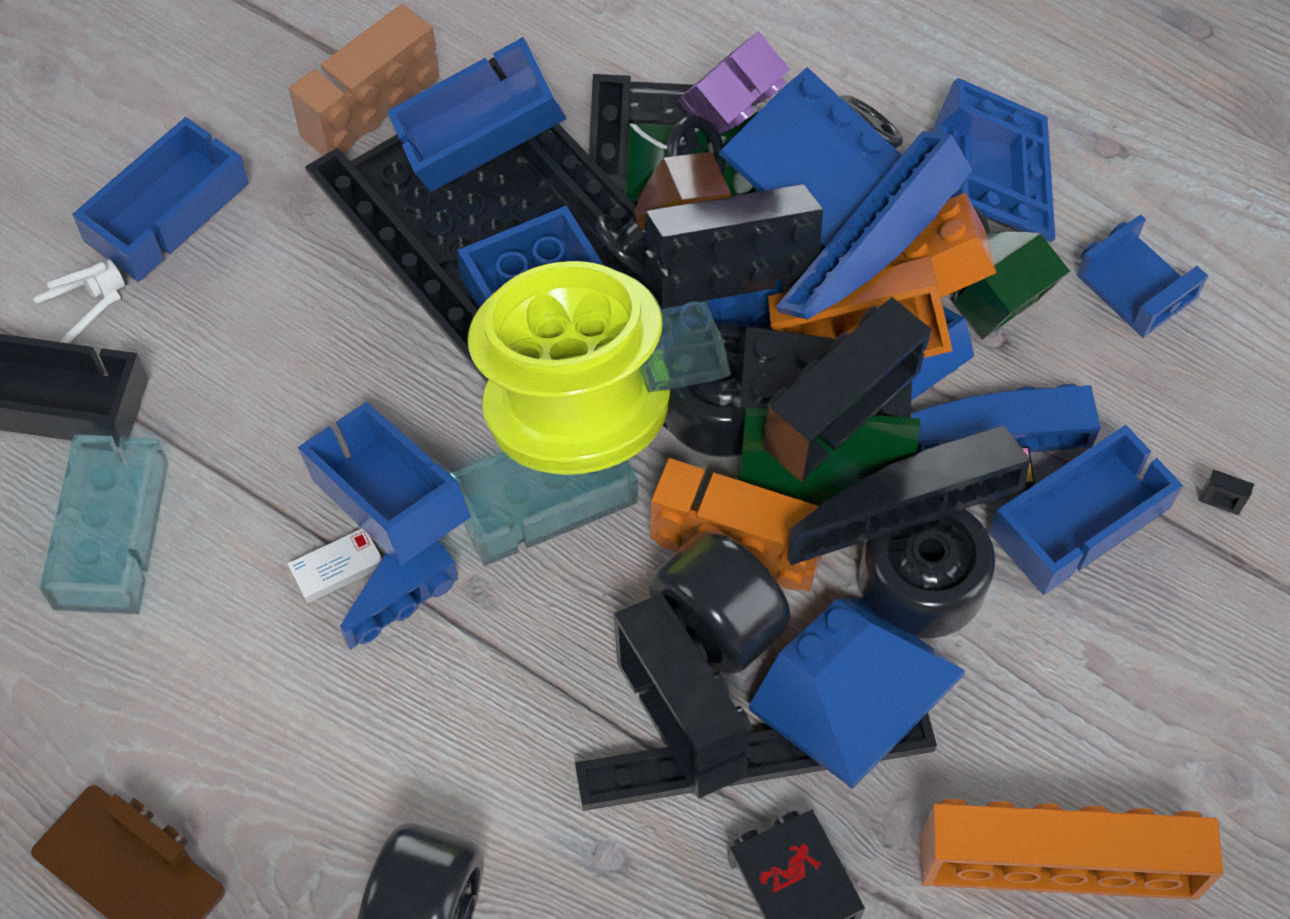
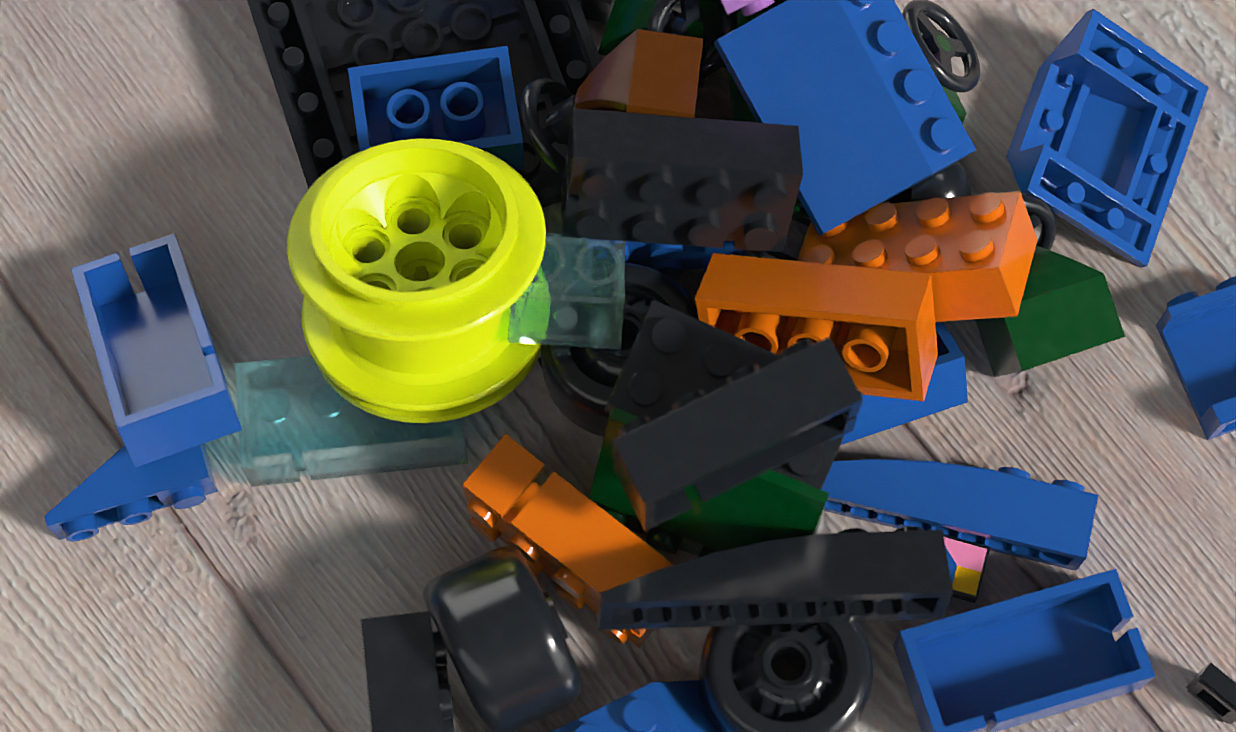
camera: 20 degrees right, 10 degrees up
white tile [287,529,382,604] -> none
blue slope [776,131,973,319] -> none

